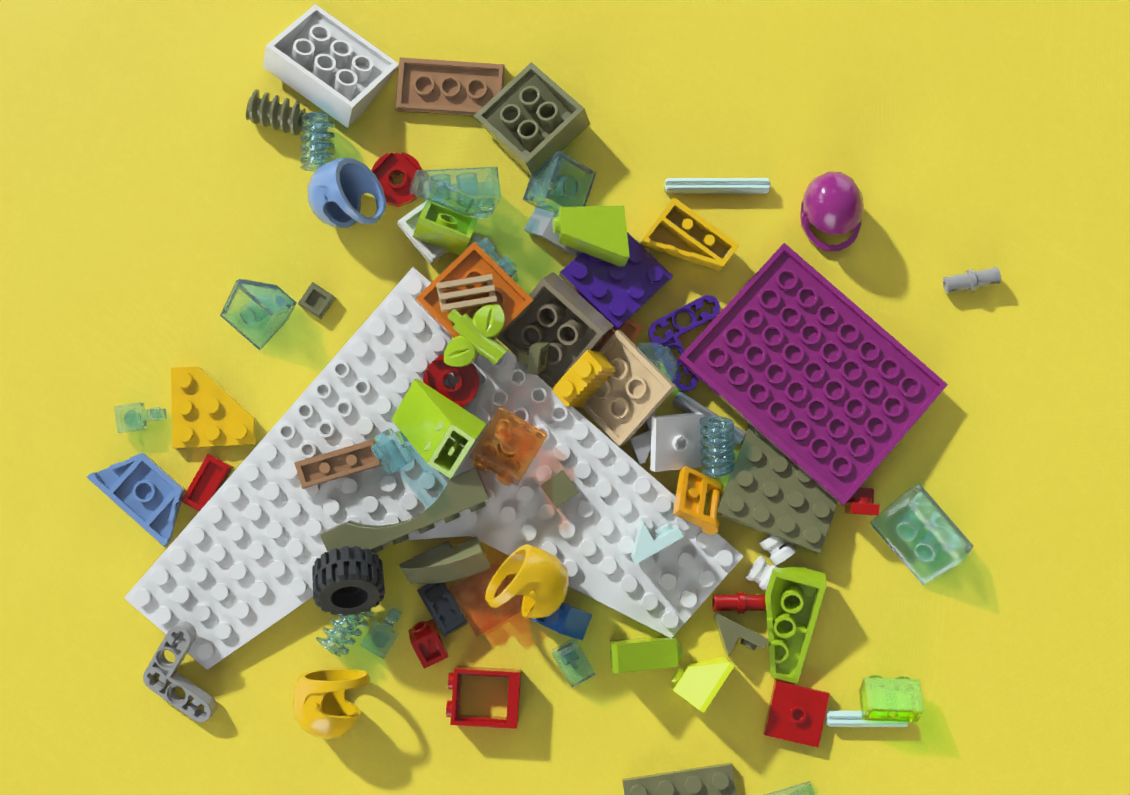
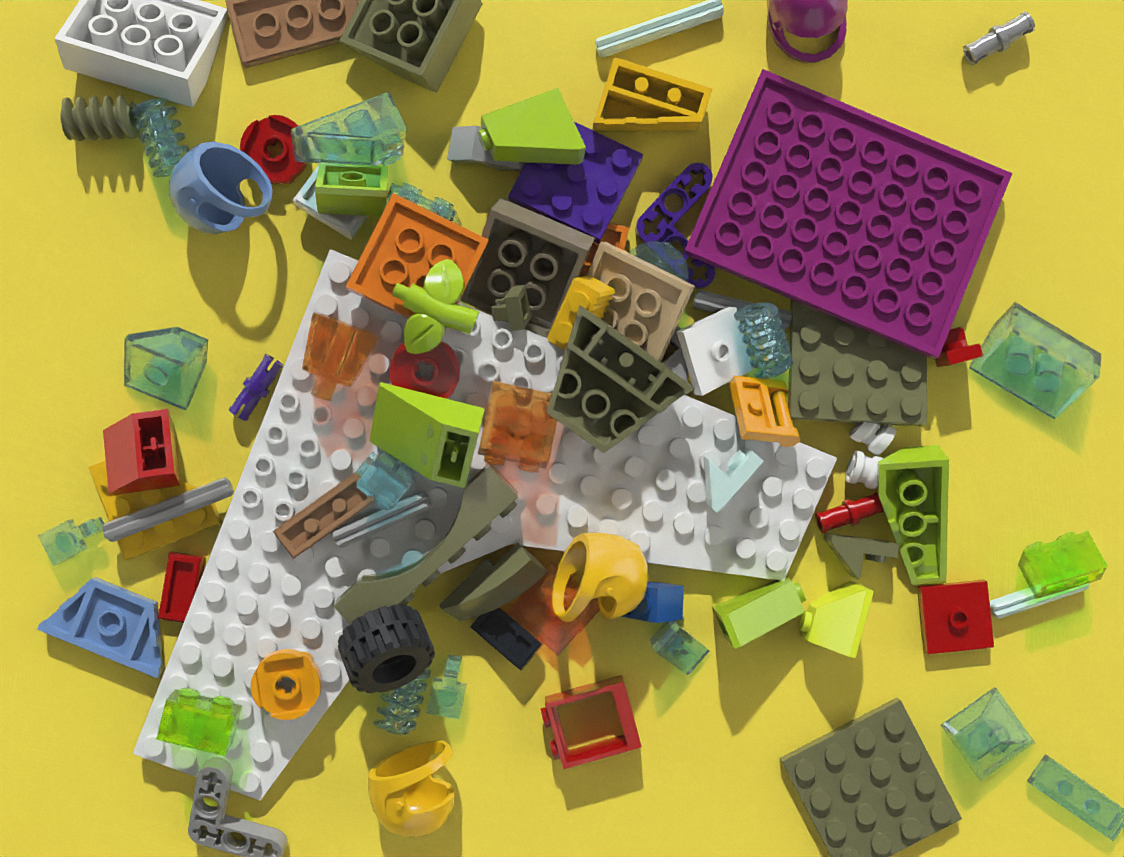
camera: 20 degrees left, 5 degrees up
olive tile [298,282,336,319] -> none
red bracket [408,619,449,669] -> none
tan tile [436,274,497,313] -> none
clear light blue slope [523,151,596,214] -> none
olive tile [540,469,579,508] -> none
none -> light grey axle [102,477,234,542]
none -> red slope [103,409,181,496]
none -> clear neon green brick [156,688,242,756]
none -> dark purple pin [228,354,284,421]
none -> light orange plate [251,649,323,720]
none -> clear orange torso [302,312,382,401]
none -> light grey axle [332,491,432,548]
none -> olive wedge [546,305,695,453]

